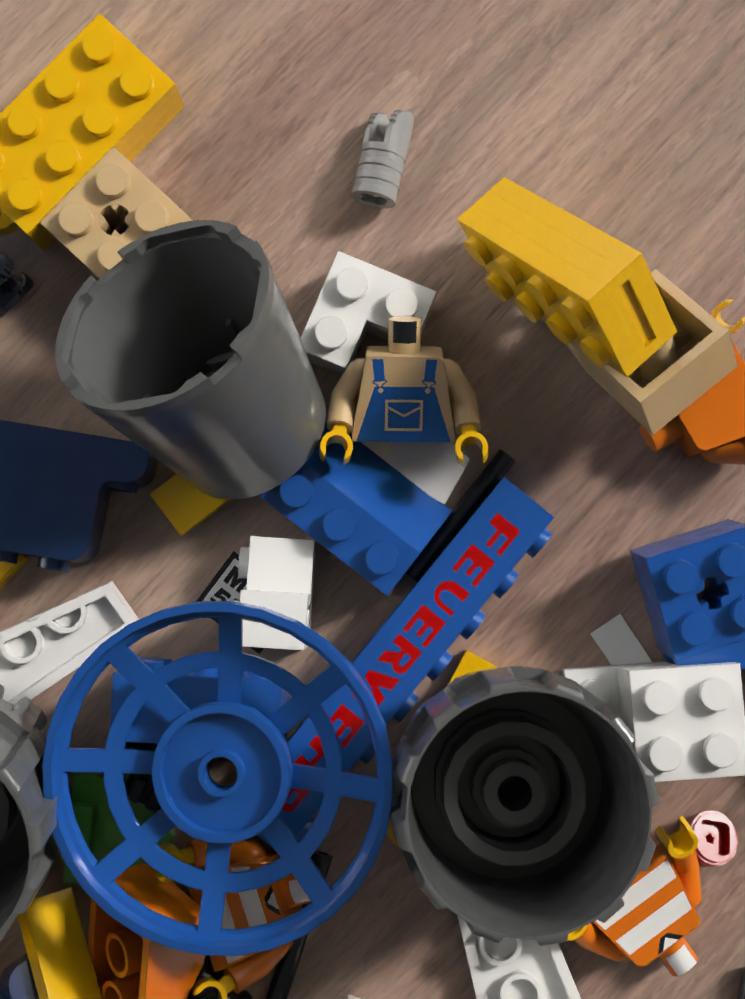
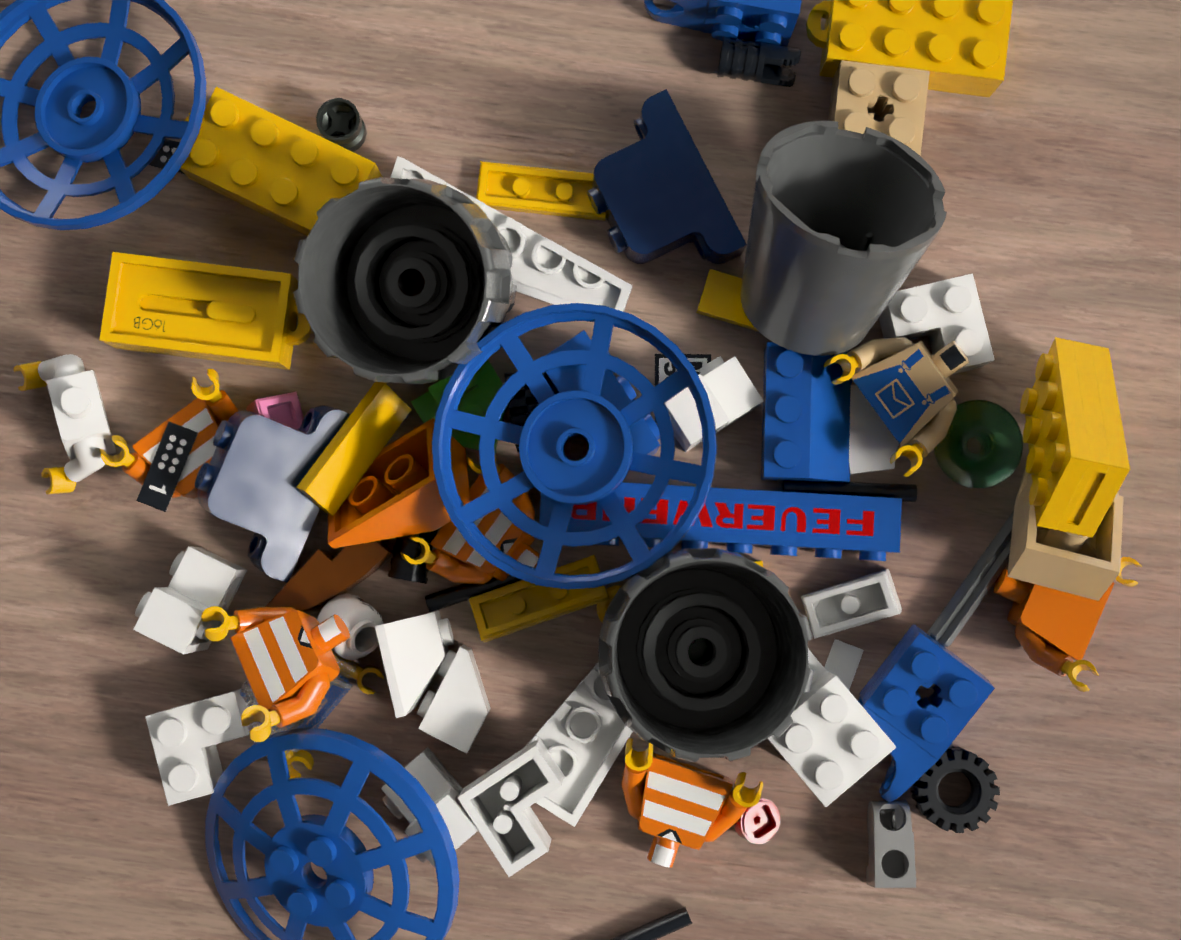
camera: 55 degrees right, 0 degrees up
light grey hinge [351,110,414,209] -> none
none -> yellow tile [469,555,610,642]
none -> white slope [801,569,902,639]
none -> dark grey axle [928,511,1014,647]
none -> clear green dish [934,400,1023,489]

